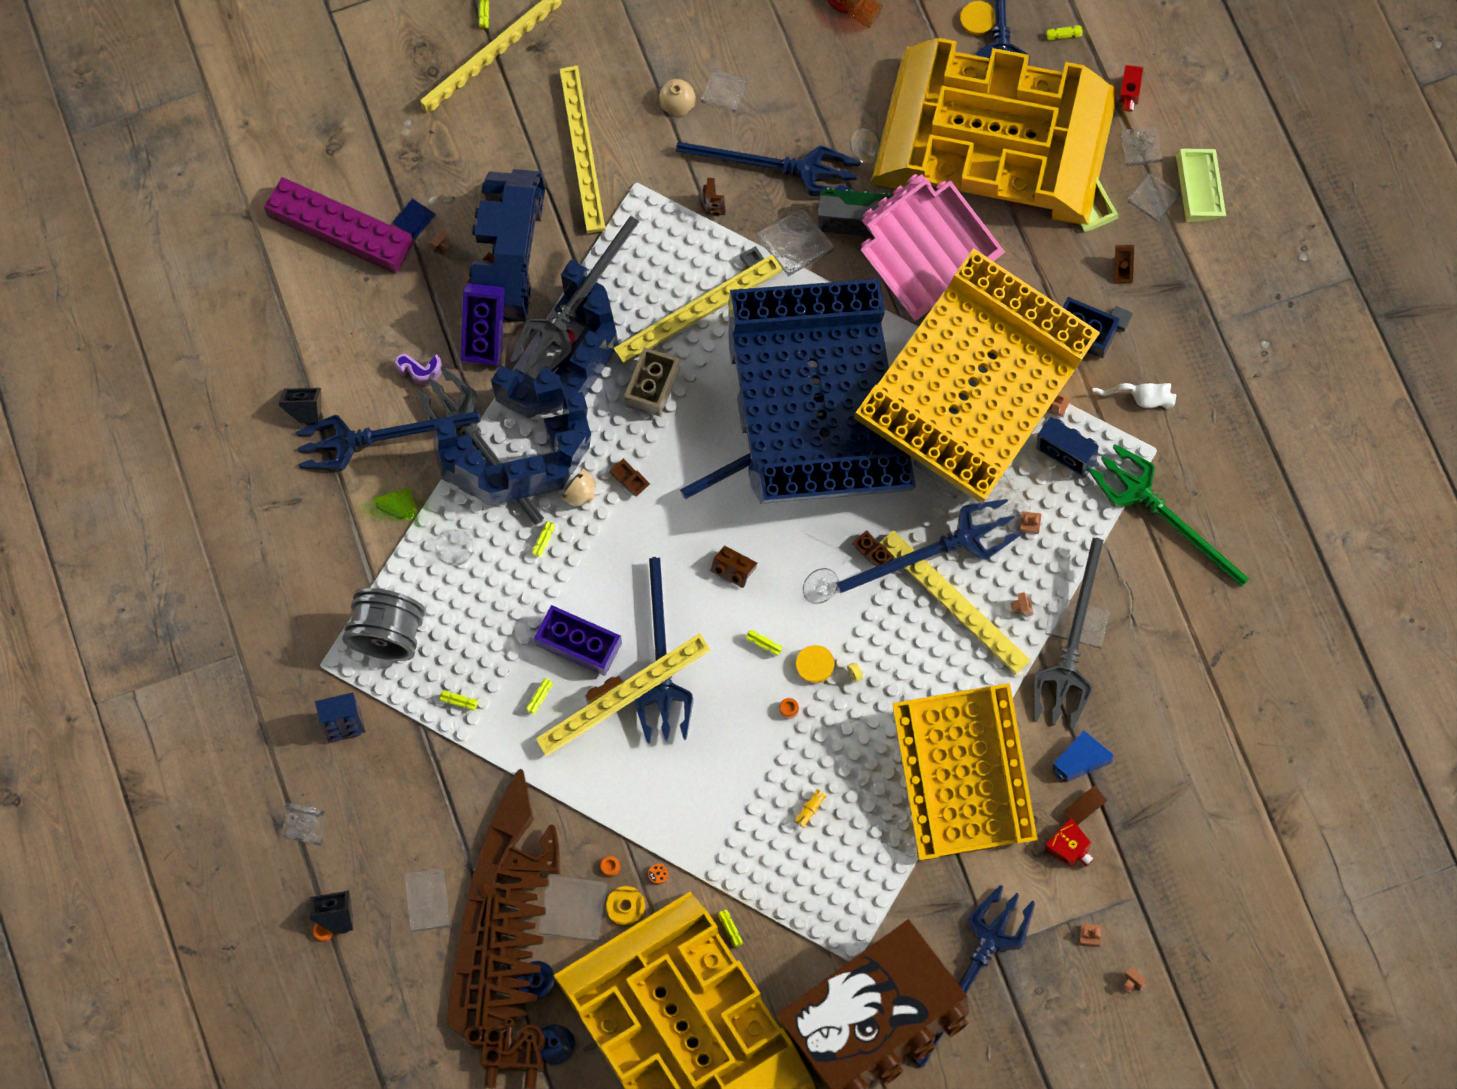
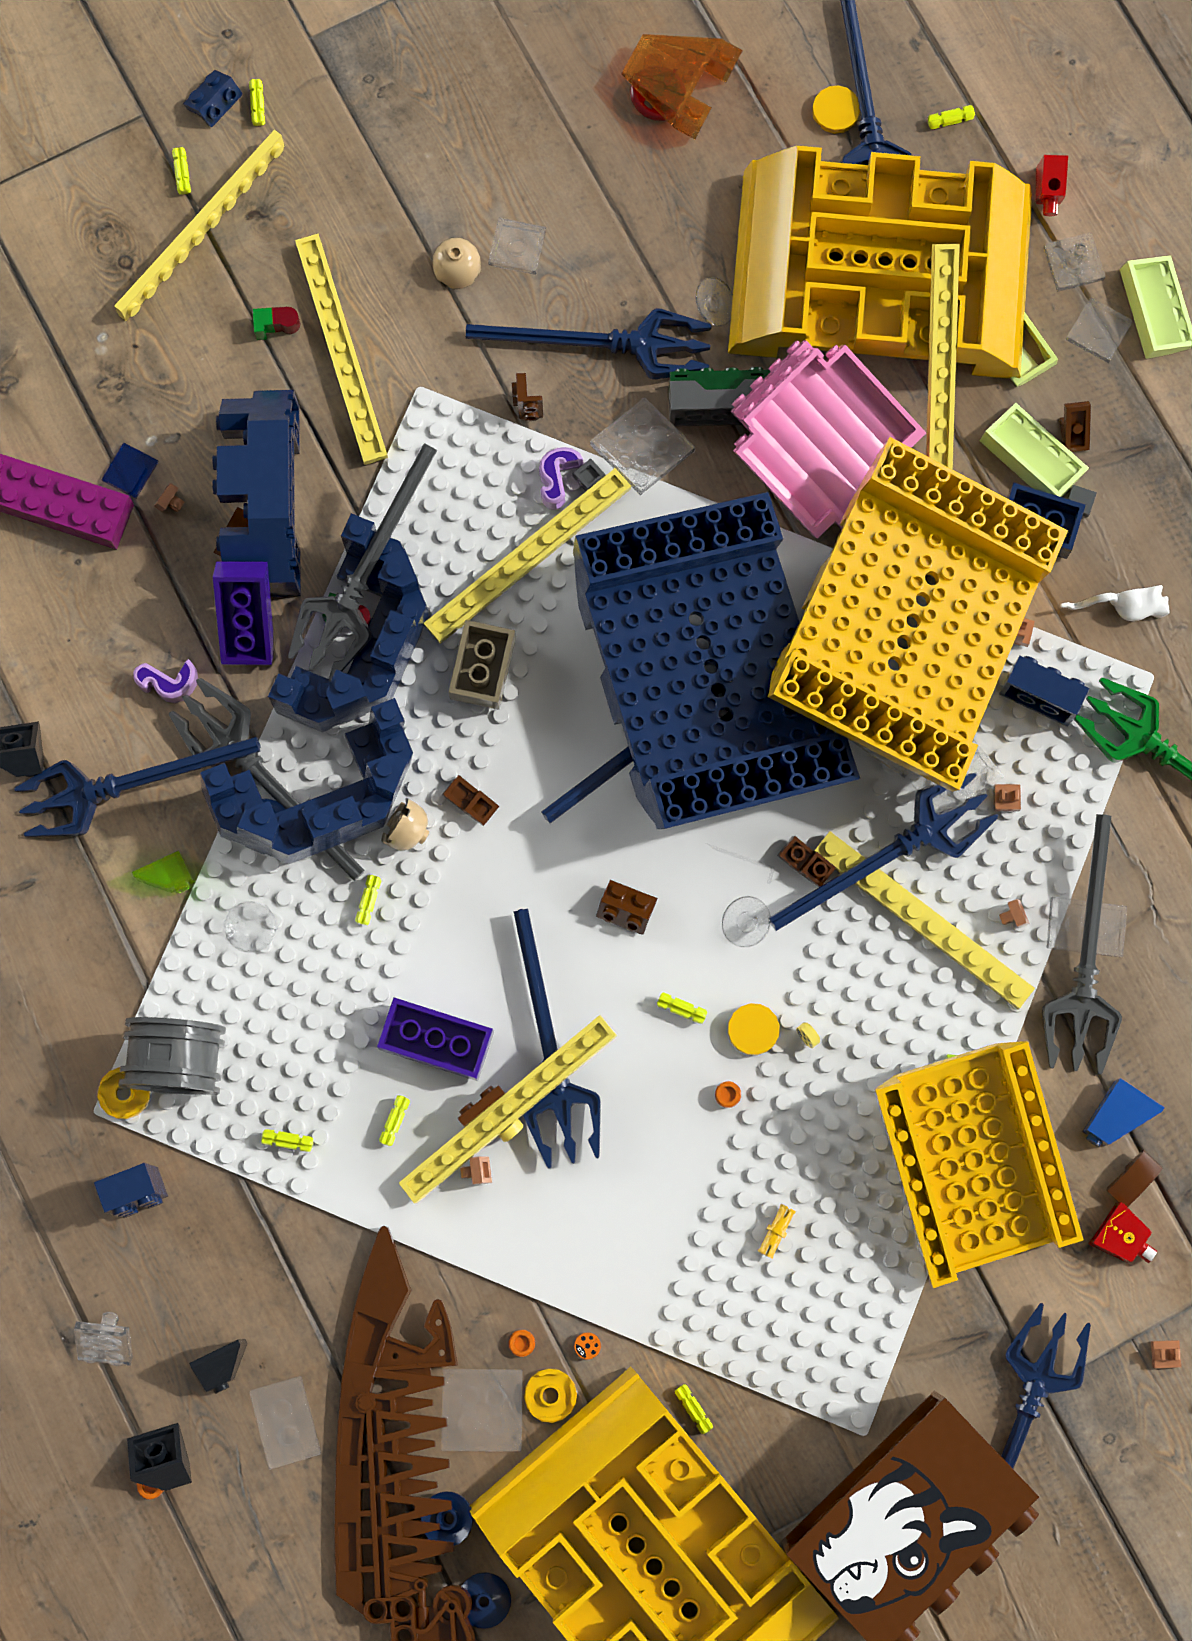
camera: 15 degrees left, 10 degrees up
none -> yellow tile [97,1067,150,1119]
none -> black slope [189,1339,247,1394]
none -> leg [253,307,301,340]
none -> nougat tile [460,1156,492,1184]
none -> light yellow tile [498,1119,523,1142]
none -> lavender animal [539,447,583,510]
none -> light yellow plate [926,244,959,470]
none -> yellowish green slope [980,403,1089,497]

